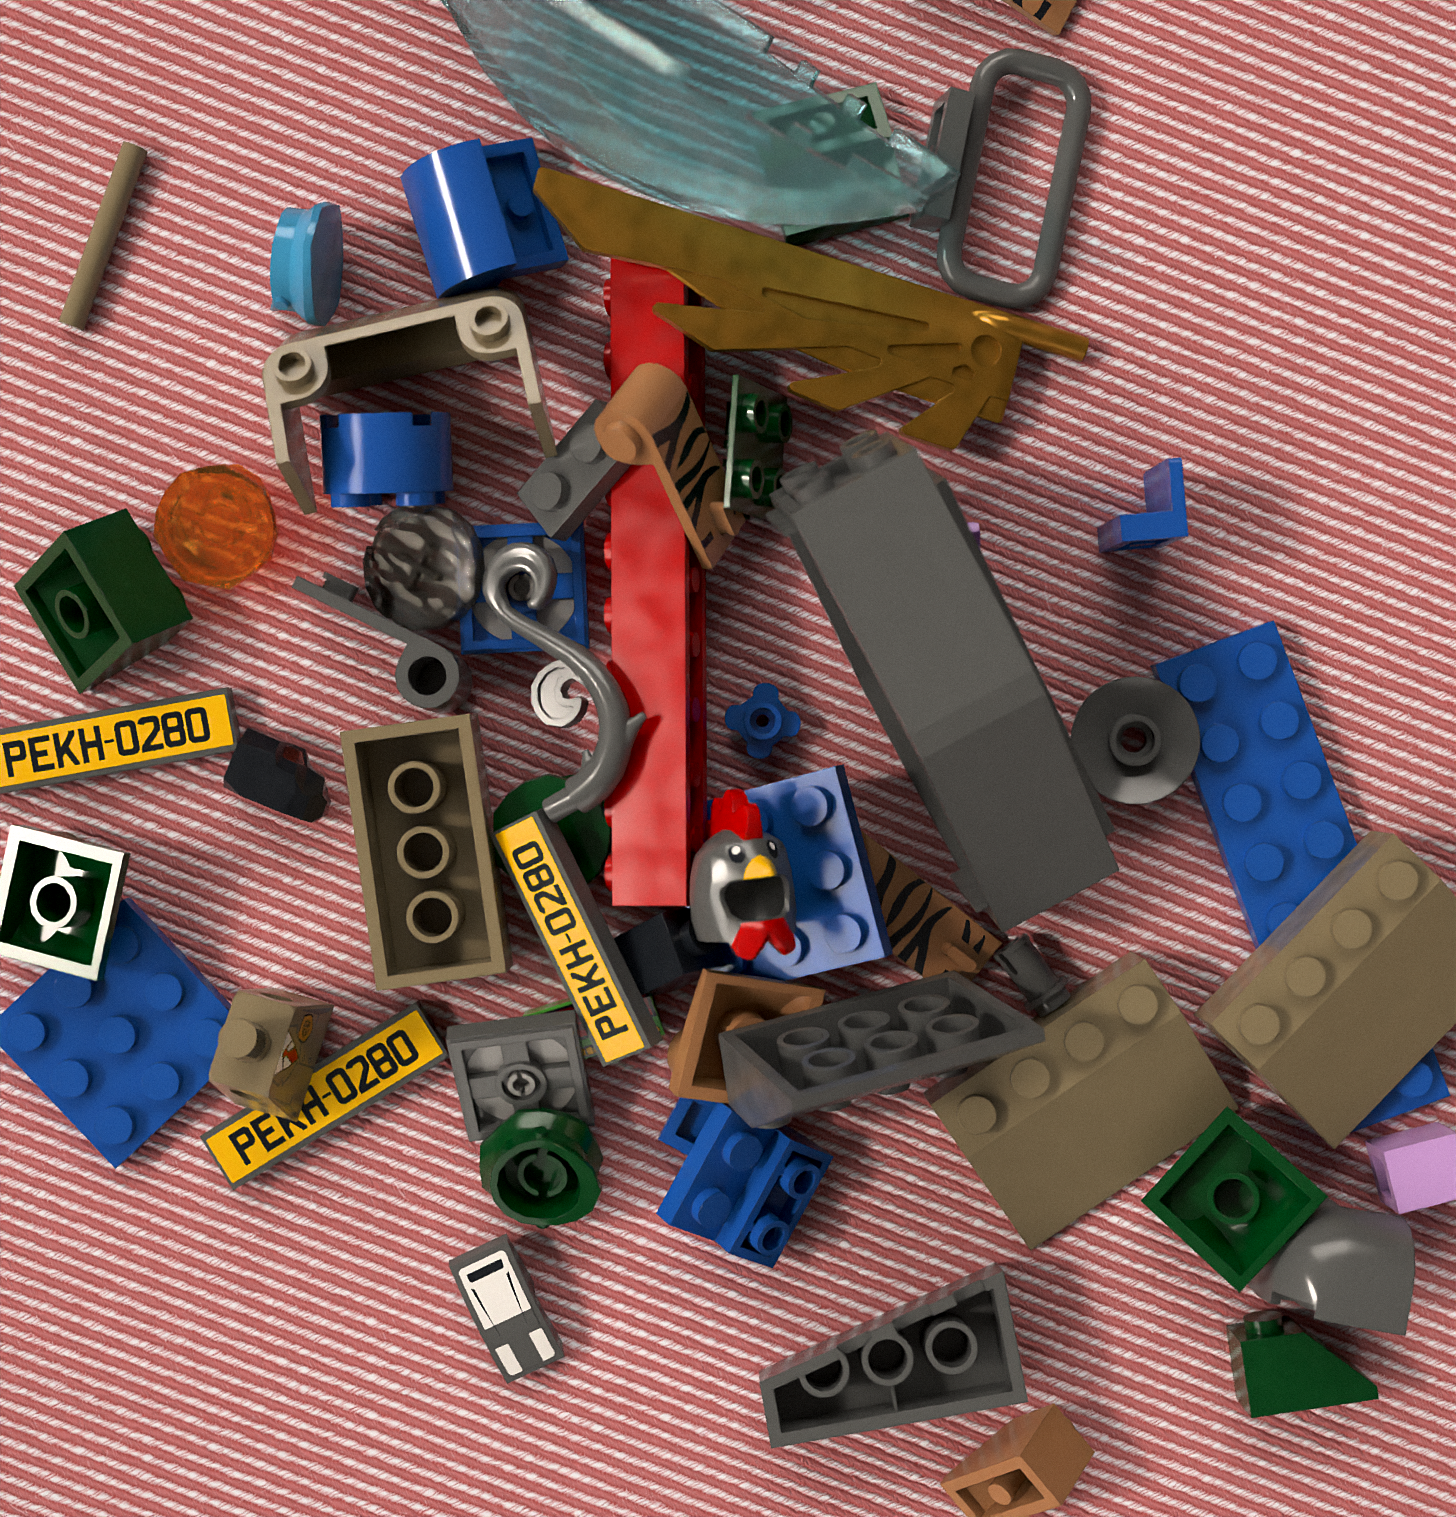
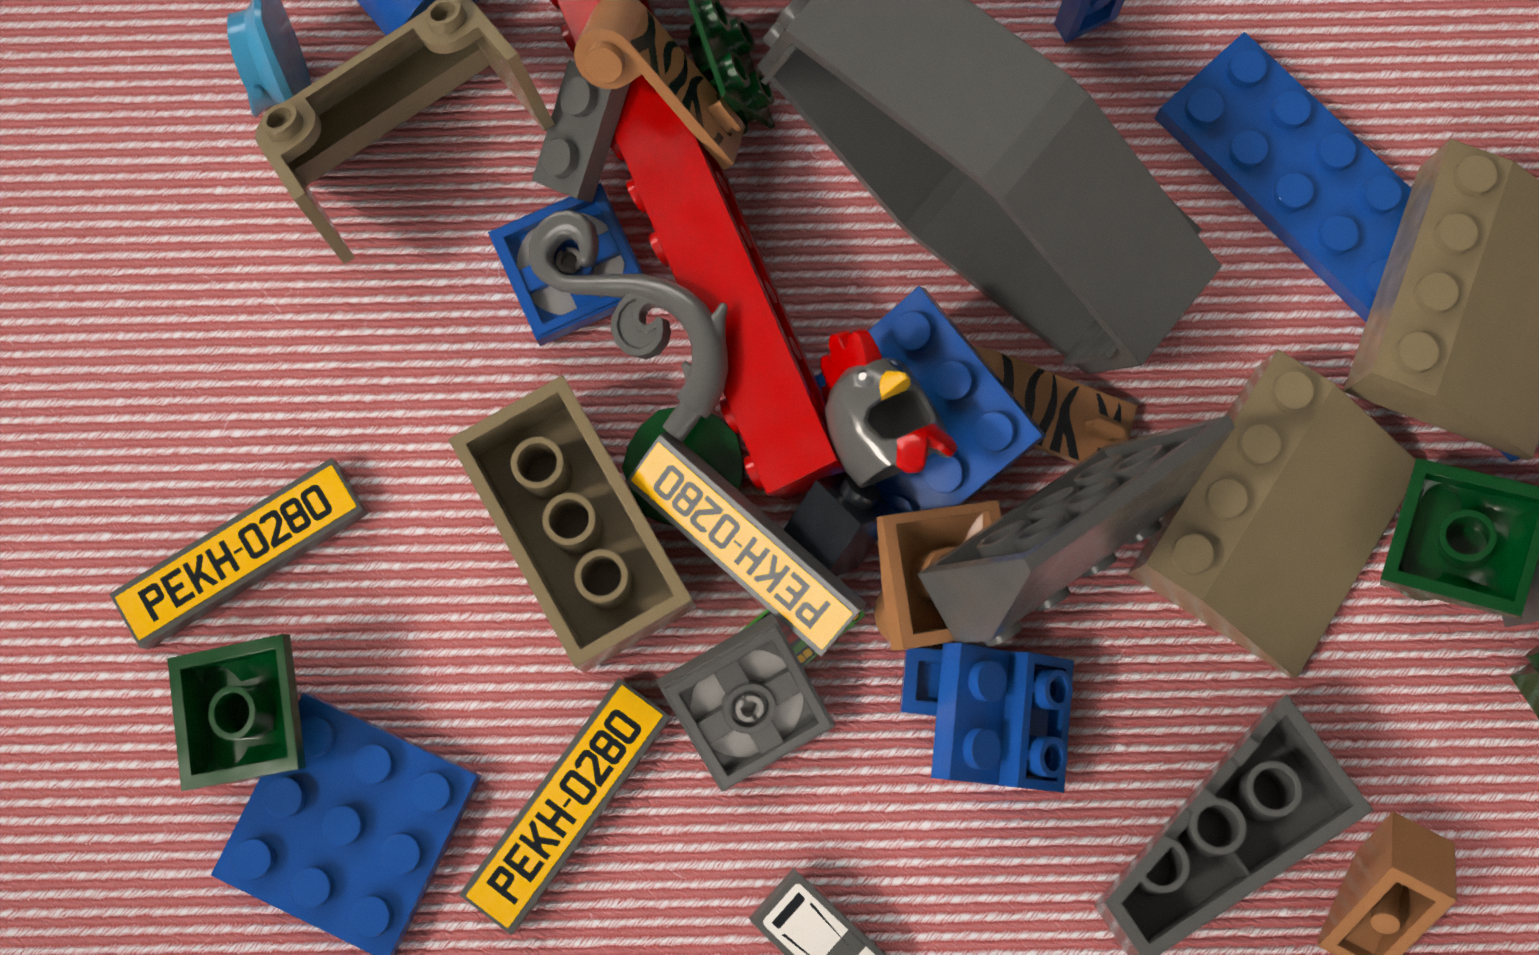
camera: 20 degrees left, 10 degrees down
dark green slope [14,508,193,694] -> none
dark tan bar [59,141,148,331] -> none
clear orange hat [153,464,279,589] -> none
dark tan torso [209,988,334,1122] -> none
black rock [223,728,331,823] -> none
dark grey door [292,572,473,714] -> none
blue brick [319,412,454,508] -> none
clear smoke tile [363,504,485,631] -> none
dark green hat [479,1108,604,1229] -> none
blue plate [725,683,801,759] -> none
dark grey pin [993,933,1071,1018] -> none
dark grey dish [1071,677,1200,804] -> none

